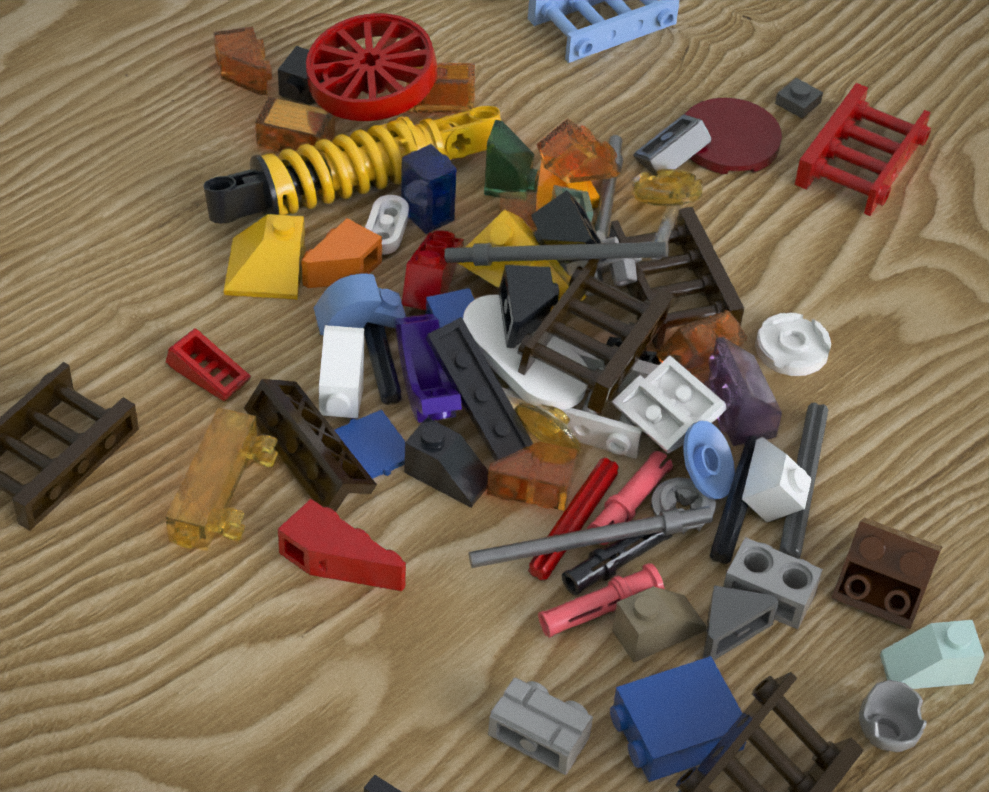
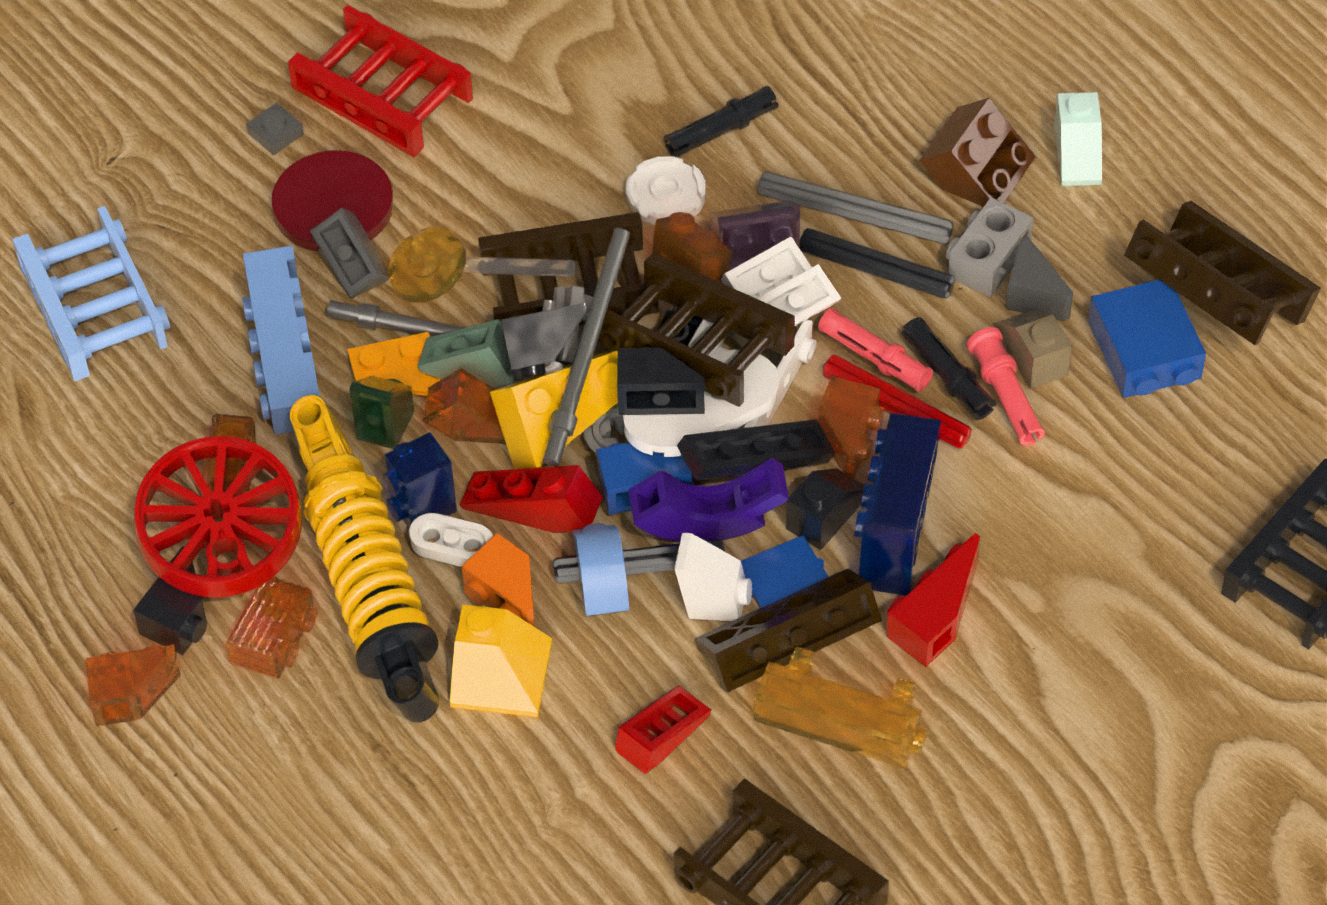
camera: 80 degrees left, 5 degrees up
flat silver bar [469,506,713,568] -> none
light grey brick [488,678,593,775] -> none
clear yellow dish [514,403,582,457] -> none
clear orange slope [536,118,620,183] -> none
light grey gear [651,477,716,534] -> none
medium blue dish [683,421,735,500] -> none
white slope [742,437,811,522] -> none
light grey hair [859,680,927,752] -> none
none -> medium blue wedge [242,245,320,435]
none -> black pin [663,85,778,157]
none -> clear blue wedge [854,413,941,596]

